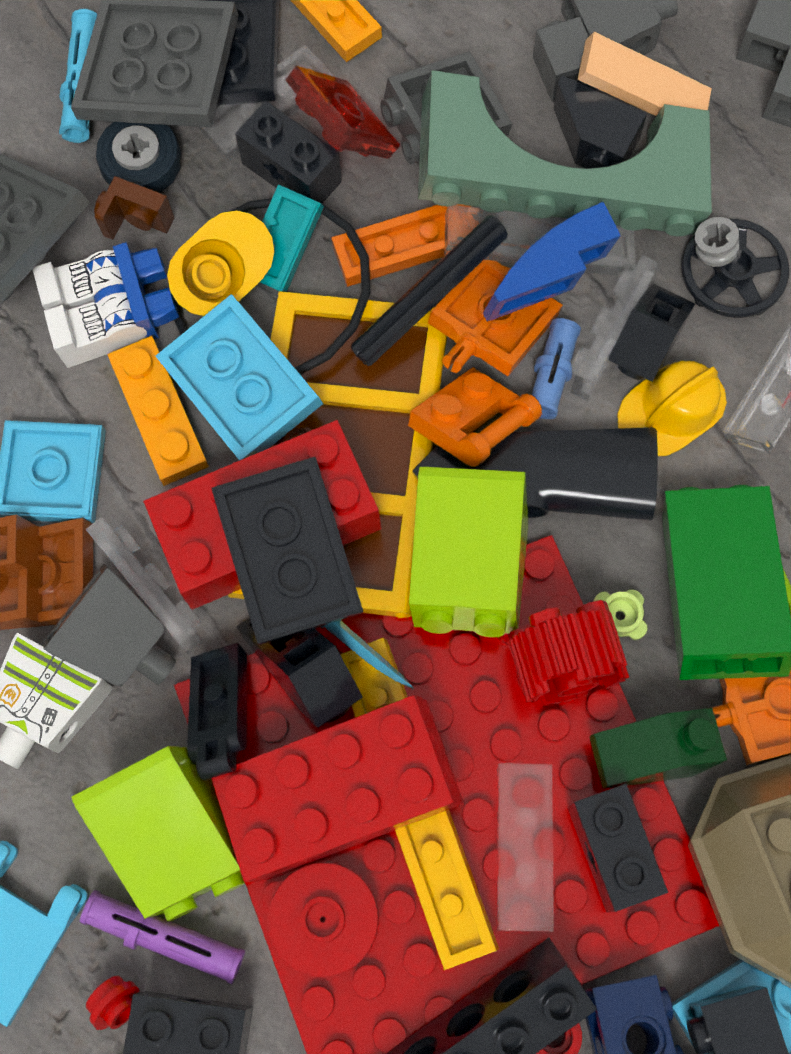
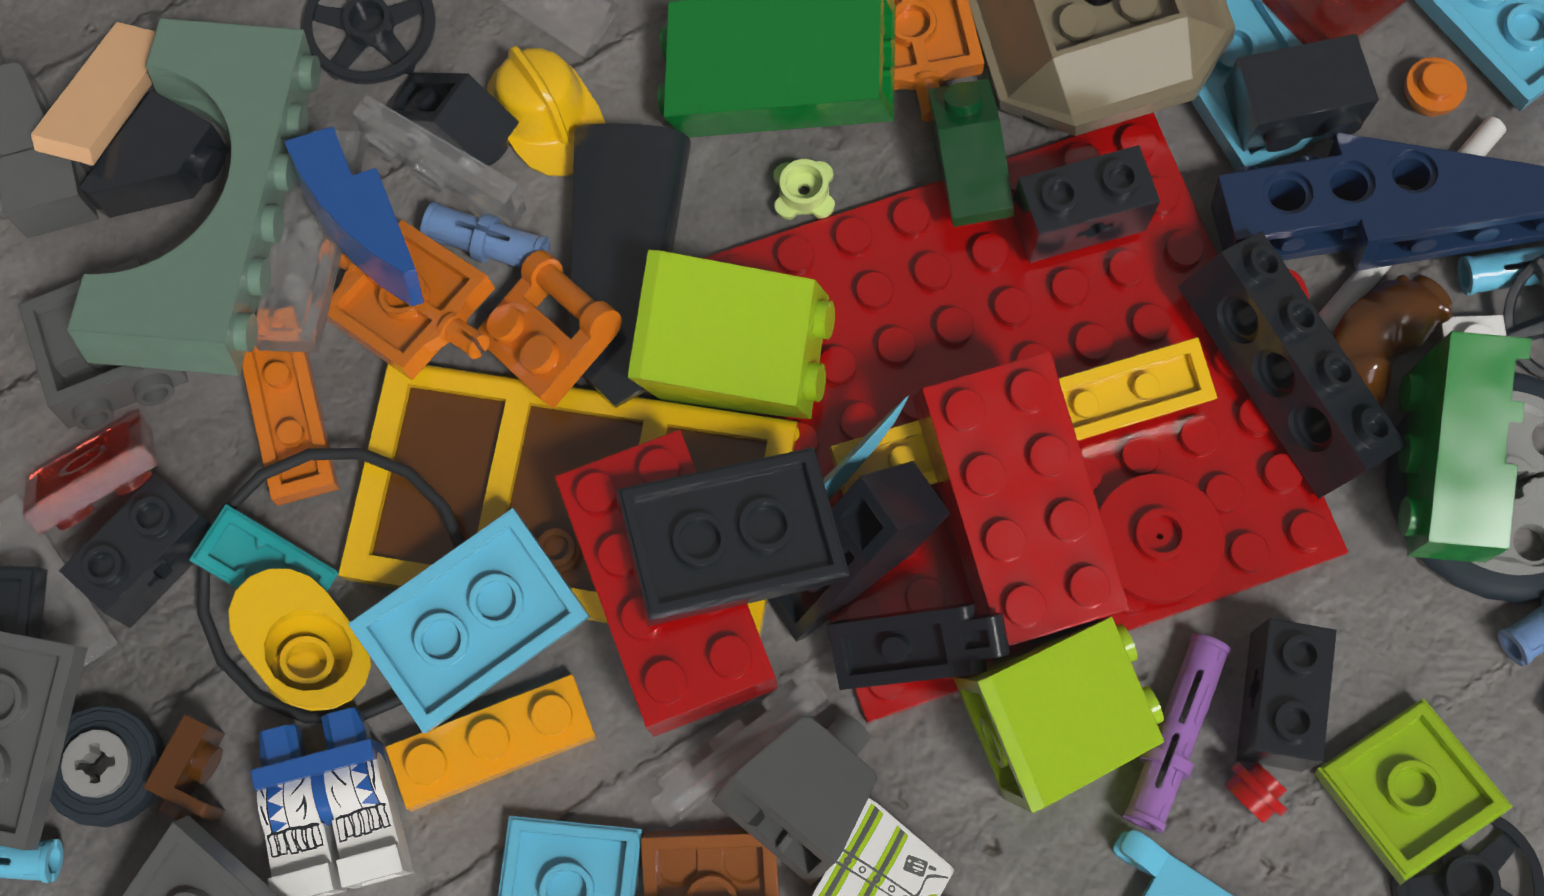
camera: 90 degrees left, 0 degrees up
black axle [350,215,508,366] -> none
clear tile [497,763,554,932] -> none
red brick [508,600,629,706] -> none
light grey bush [695,217,739,267] -> none

